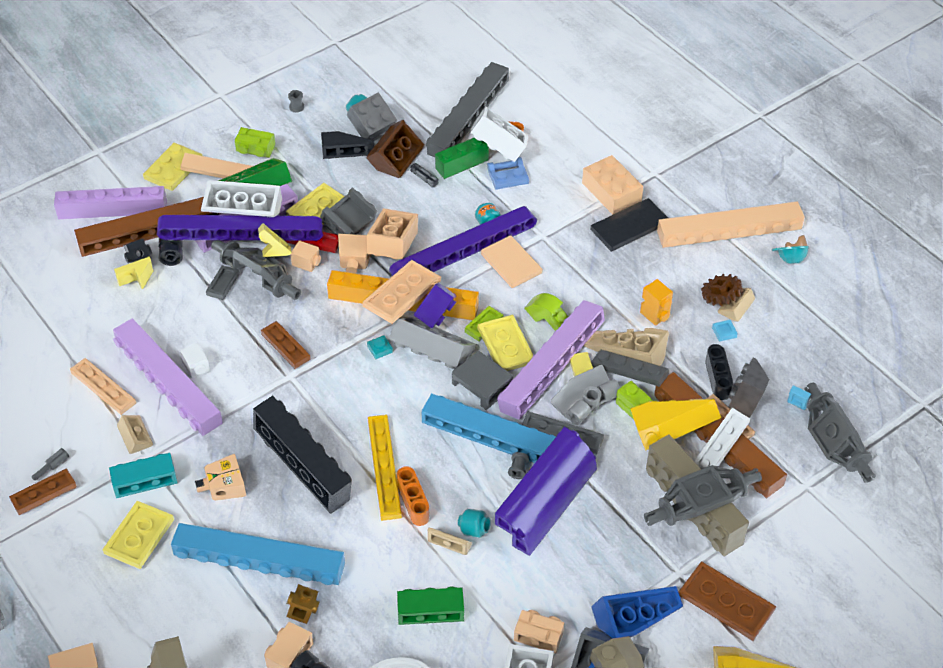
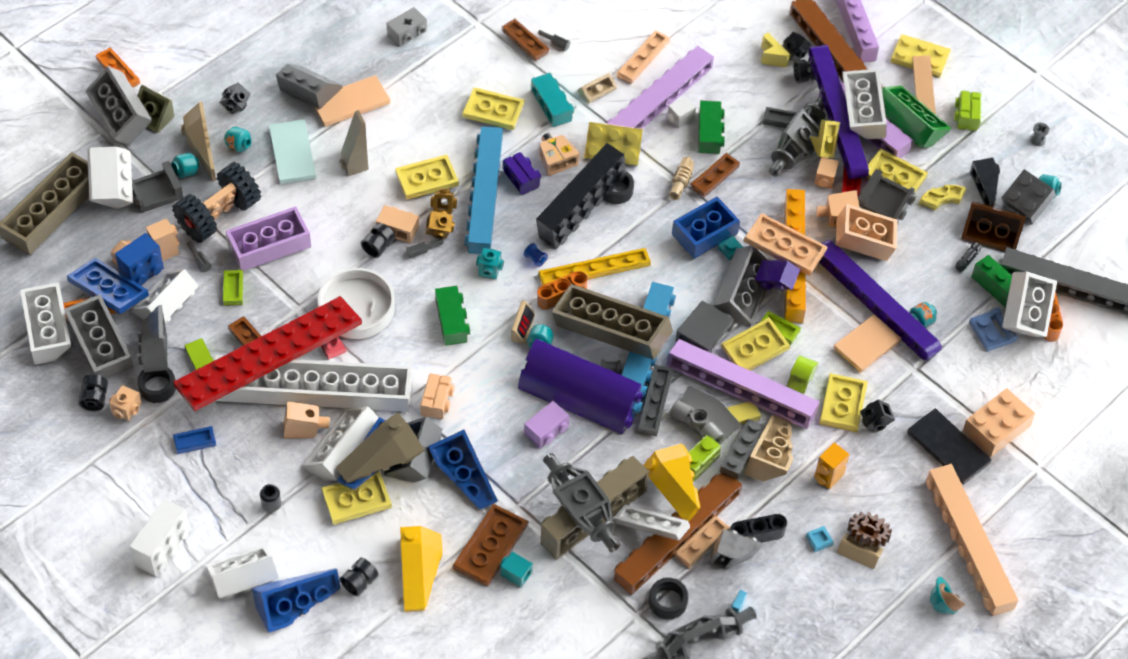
camera: 80 degrees right, 5 degrees up
none -> light yellow plate [395,154,459,200]
none -> dark grey axle [406,239,444,258]
none -> pearl gold brick [430,189,457,214]
none -> teal brick [476,248,504,280]
none -> teal brick [500,551,533,588]
none -> dark purple brick [502,152,541,195]
none -> clear blue bush [523,243,548,267]
none -> lavender brick [524,401,569,449]
none -> dark tan brick [552,284,673,360]
none -> light yellow plate [584,121,643,165]
none -> black tyre [649,578,689,619]
none -> tan hinge [669,157,694,200]
none -> blue brick [672,196,740,259]
none -> green brick [698,100,725,154]
none -> light yellow tile [819,373,868,432]
none -> black brick [860,399,895,432]
none -> light yellow tile [919,185,966,211]

